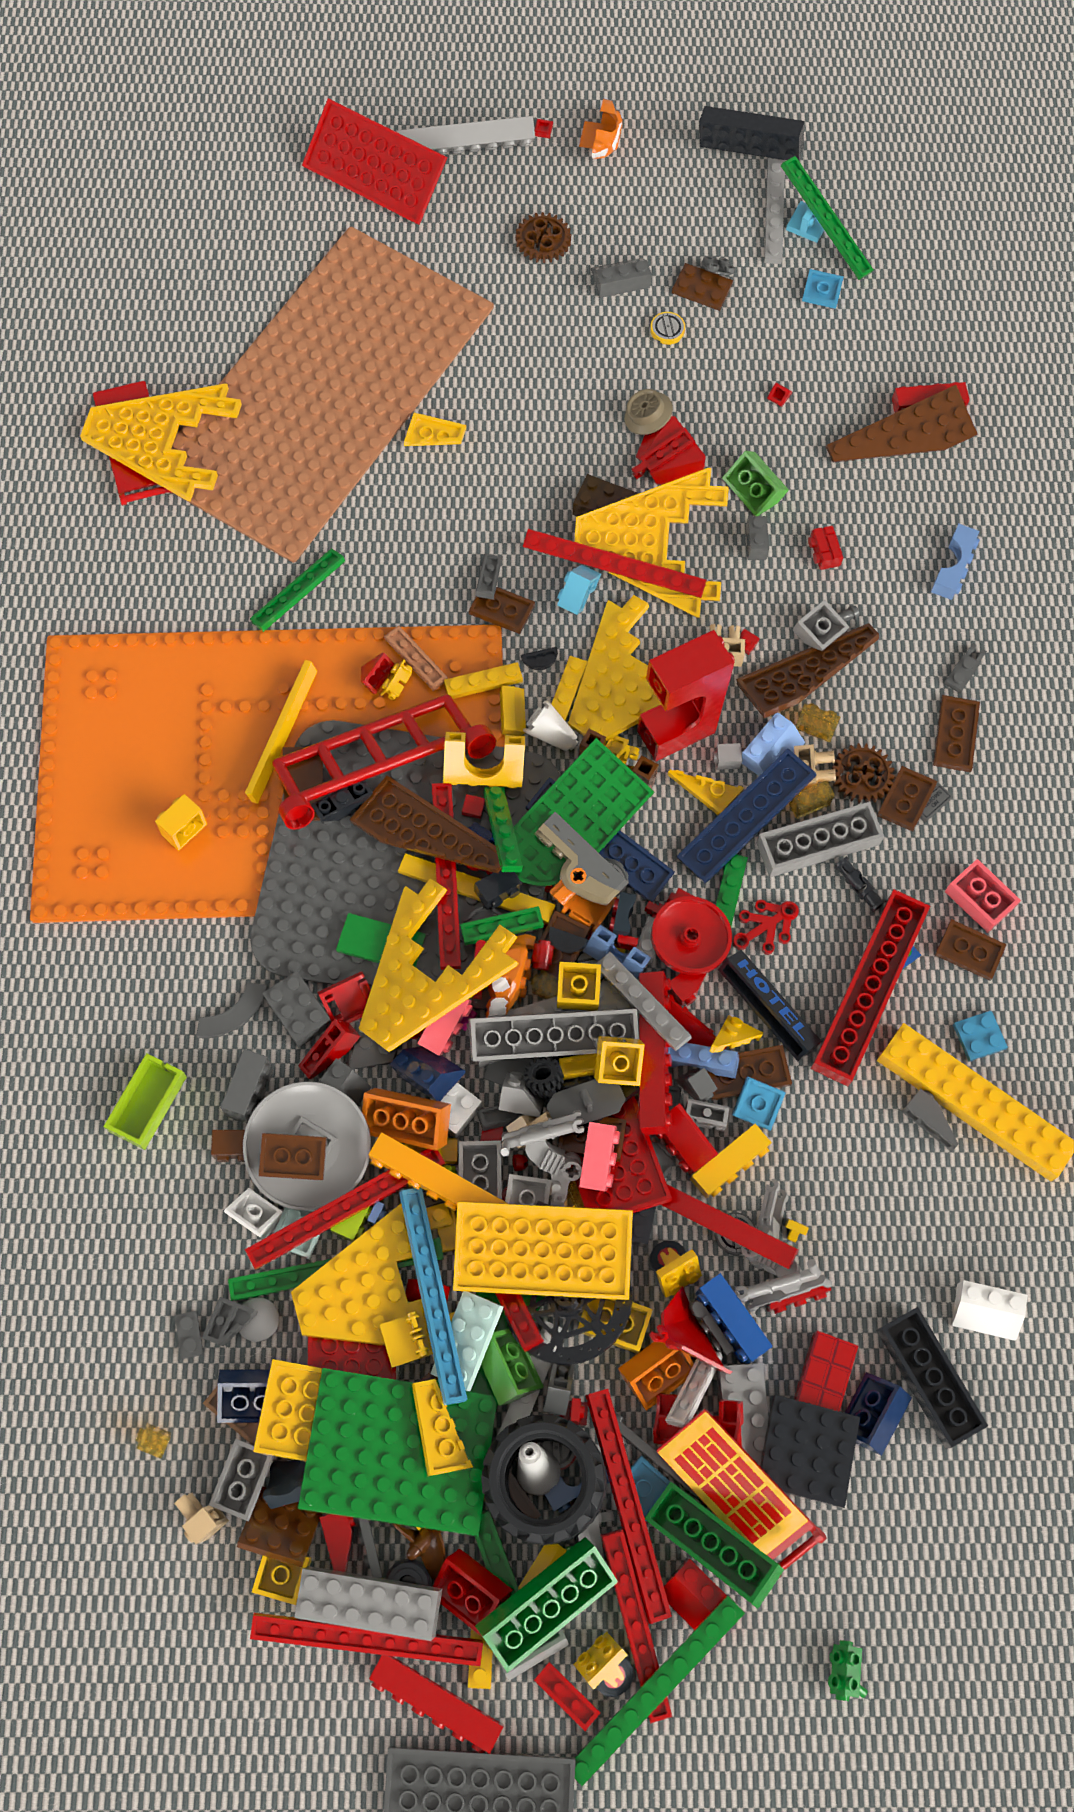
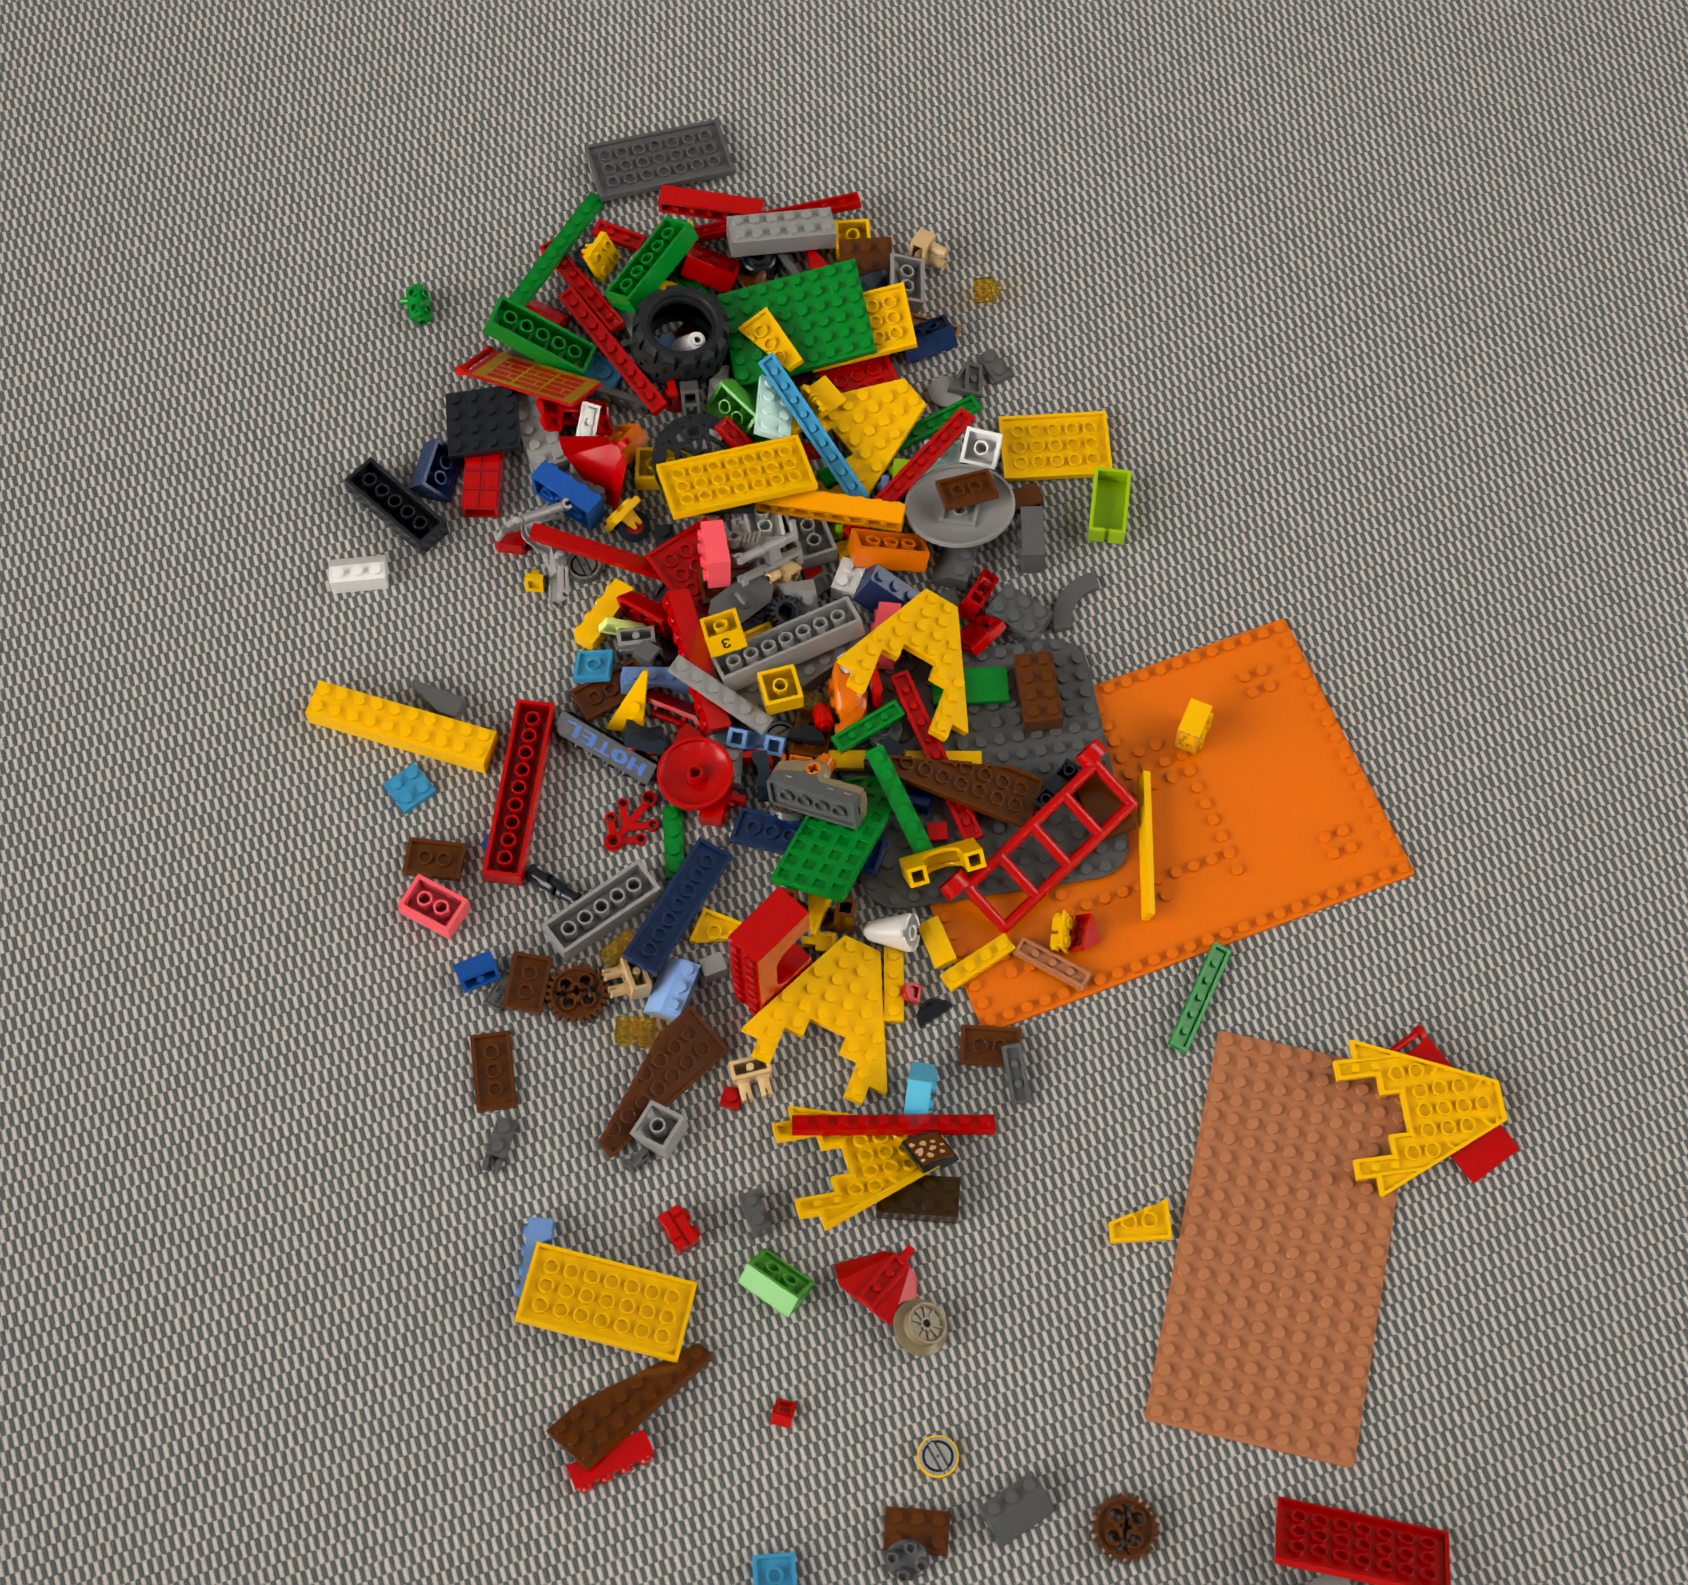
camera: 165 degrees right, 5 degrees down
none -> blue brick [453,950,501,993]
none -> yellow plate [514,1241,698,1363]
none -> yellowish green hinge [598,617,646,635]
none -> black brick [623,719,666,756]
none -> red tile [901,982,922,1005]
none -> slope [901,1131,959,1174]
none -> yellow plate [998,411,1113,482]
none -> reddish brown brick [1013,651,1063,733]

